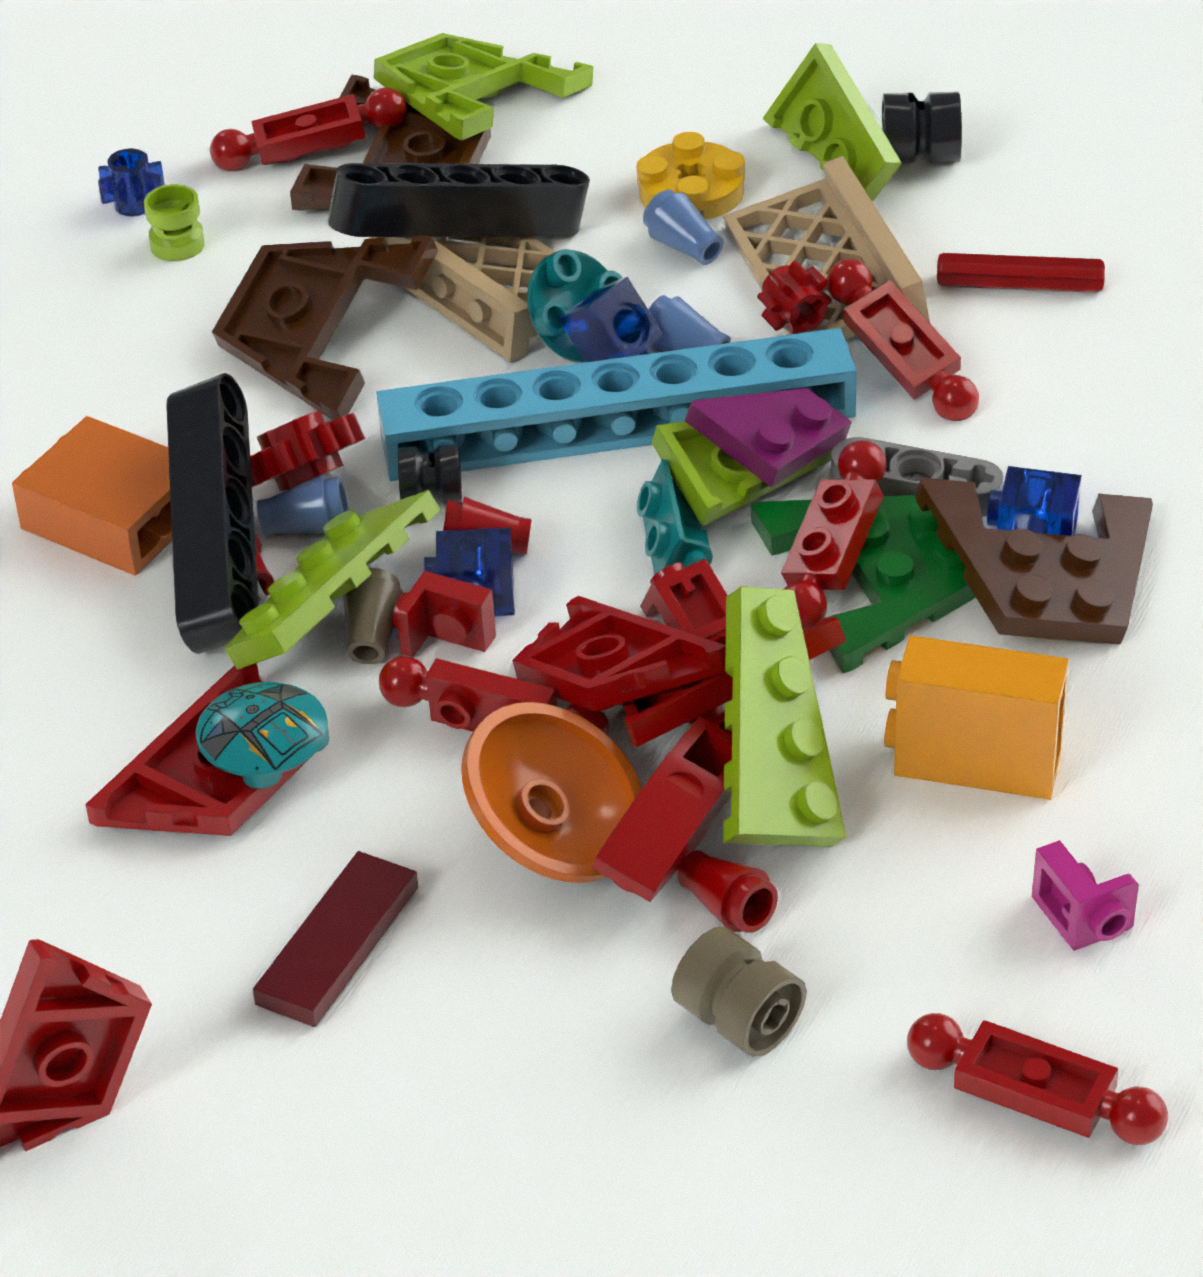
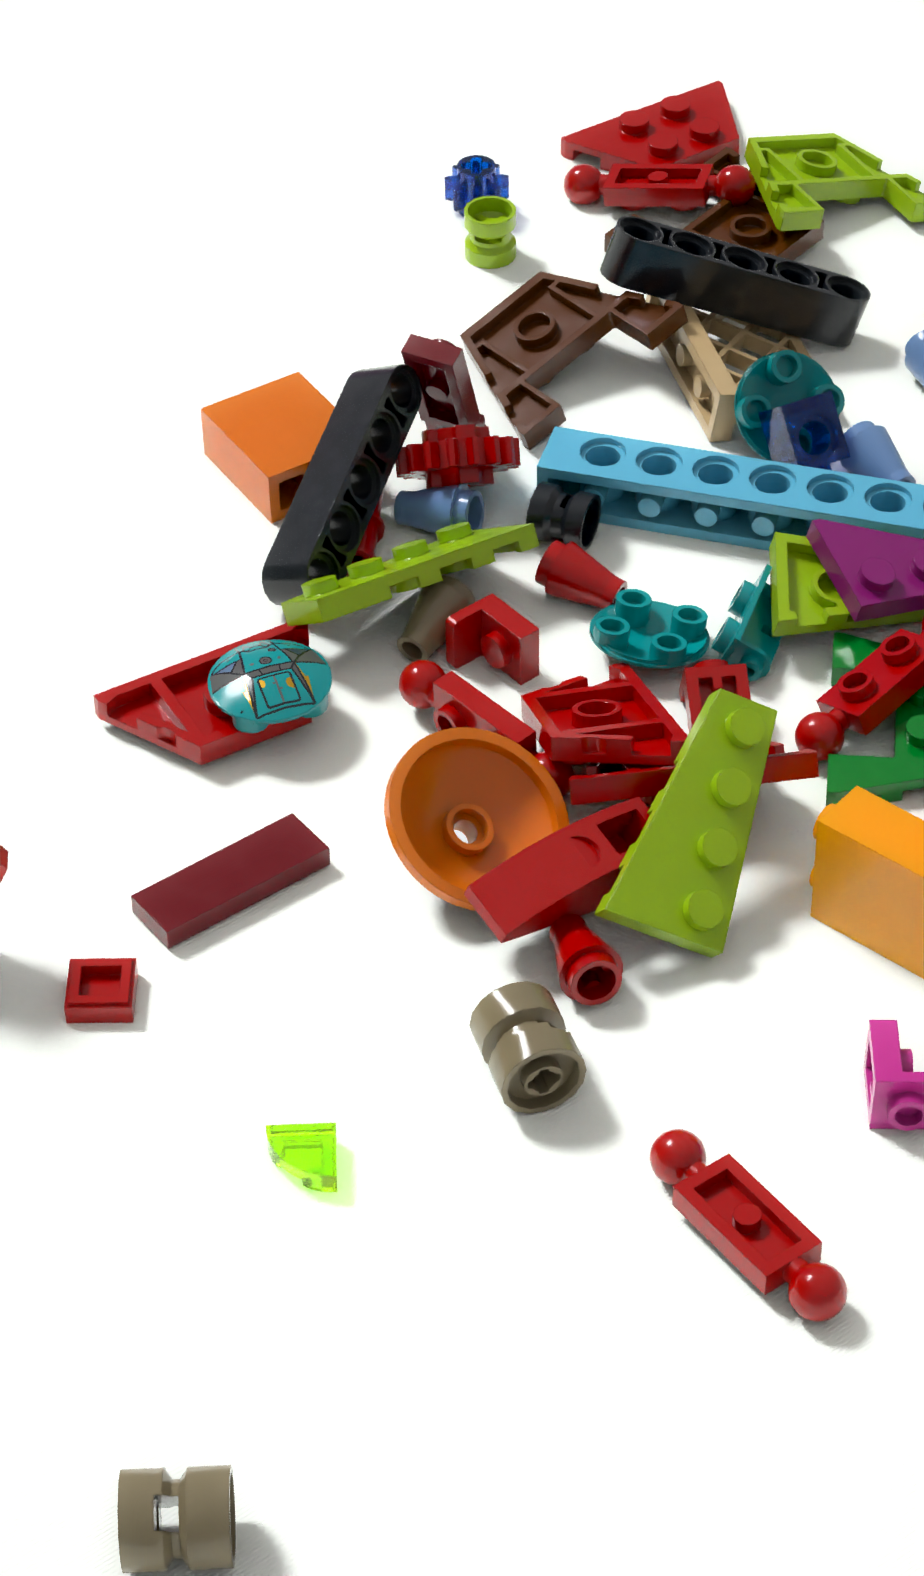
camera: 25 degrees right, 0 degrees up
clear blue brick [424,527,515,616] -> none
none -> red tile [64,958,138,1023]
none -> clear neon green tile [266,1123,338,1192]
none -> dark red hinge [401,334,486,430]
none -> red wing [561,80,740,172]
none -> teal dish [589,589,710,669]

